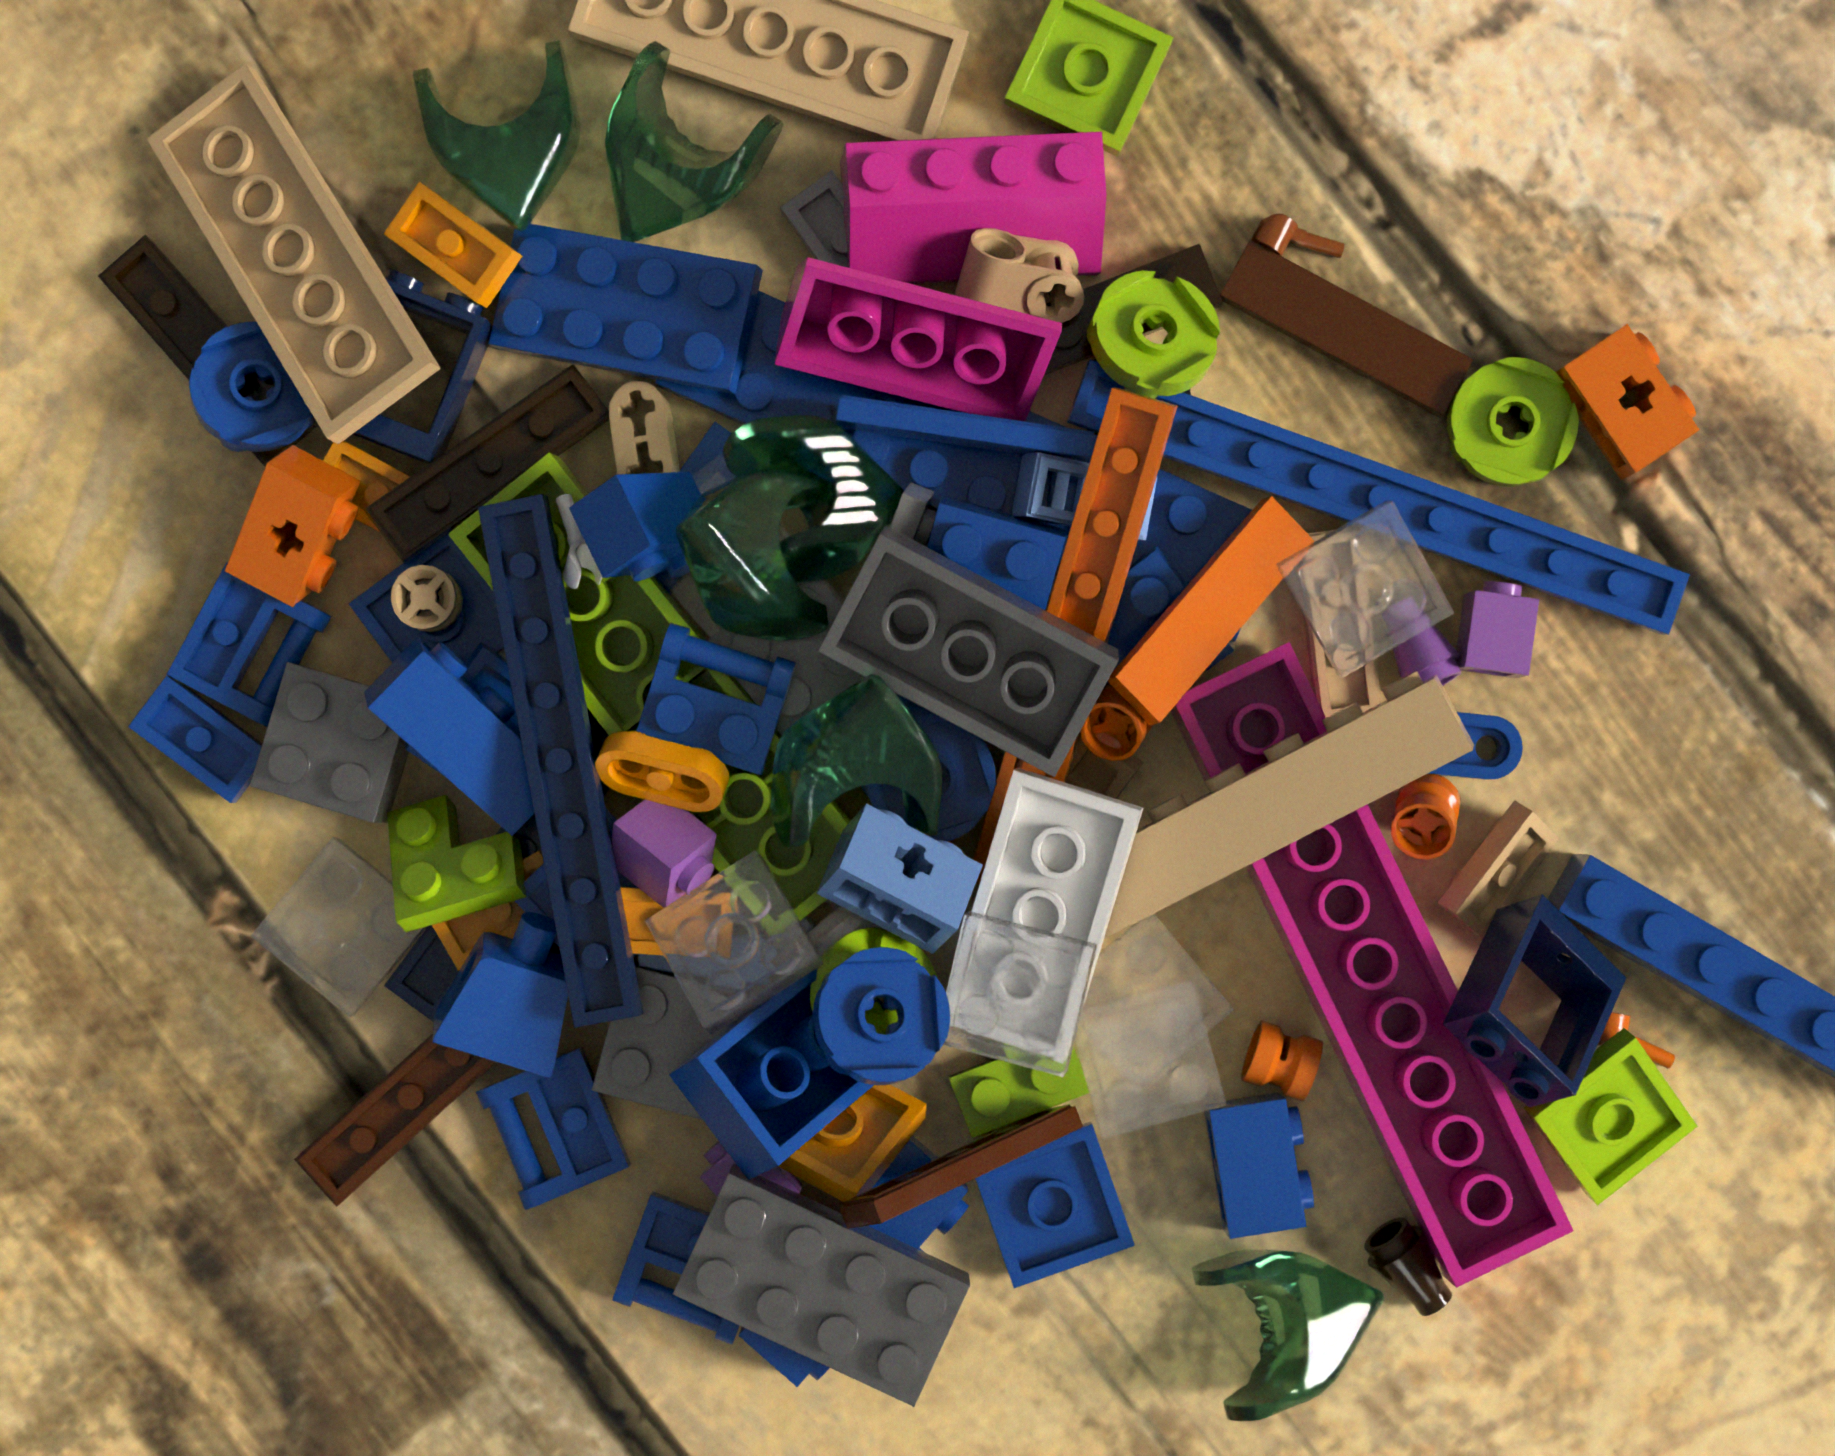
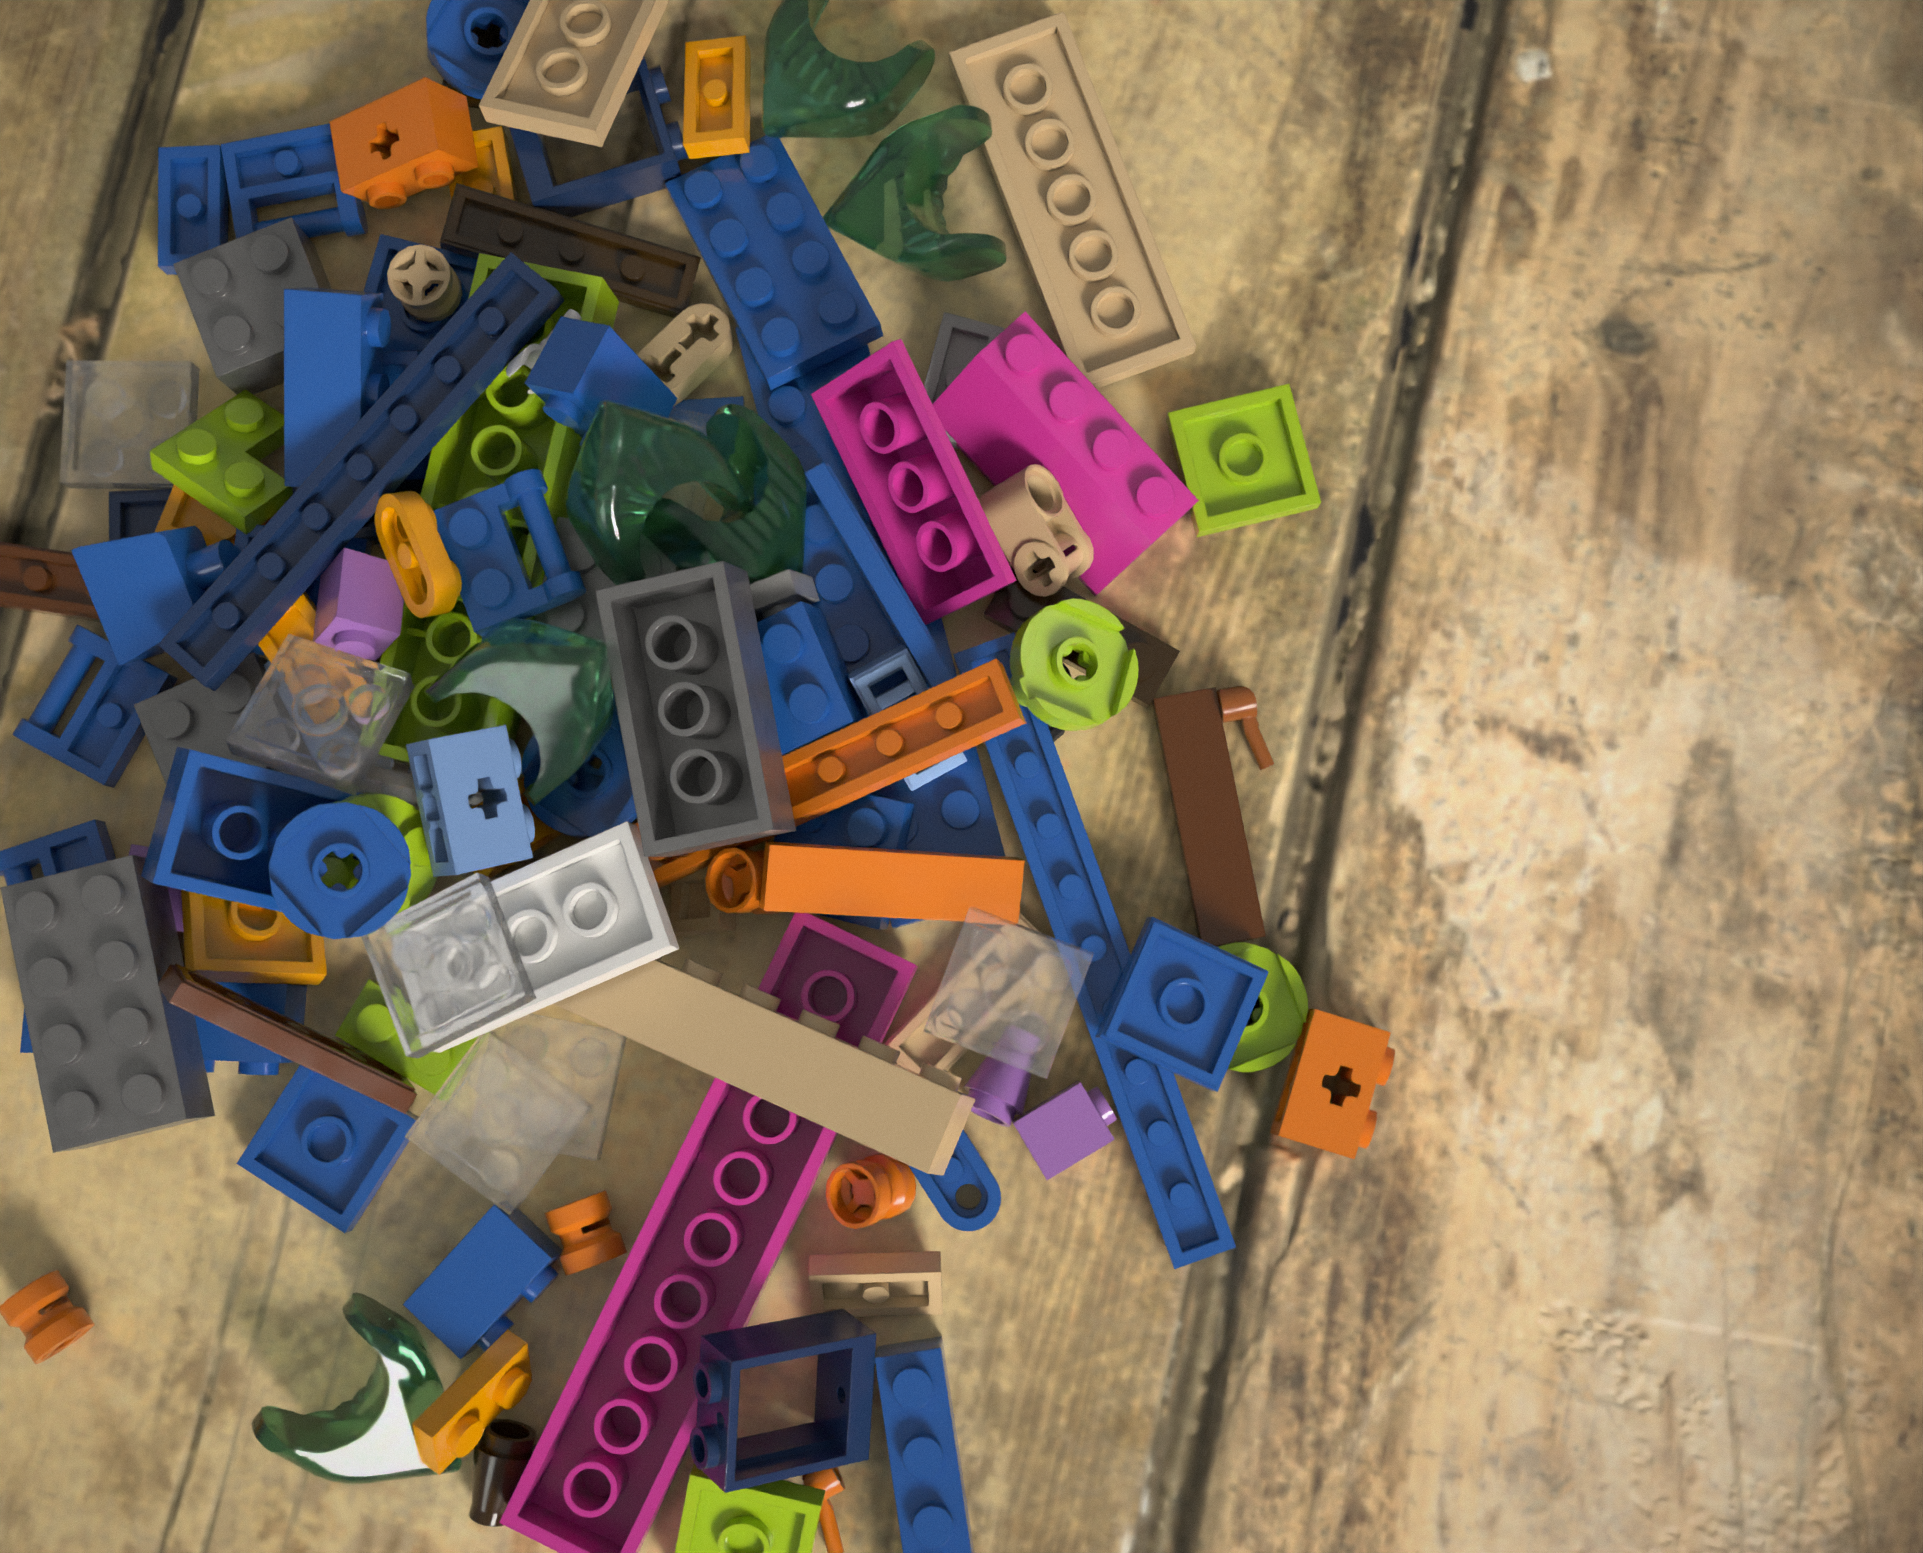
camera: 55 degrees right, 5 degrees down
none -> light orange plate [412,1329,532,1475]
none -> blue tile [1095,917,1269,1092]

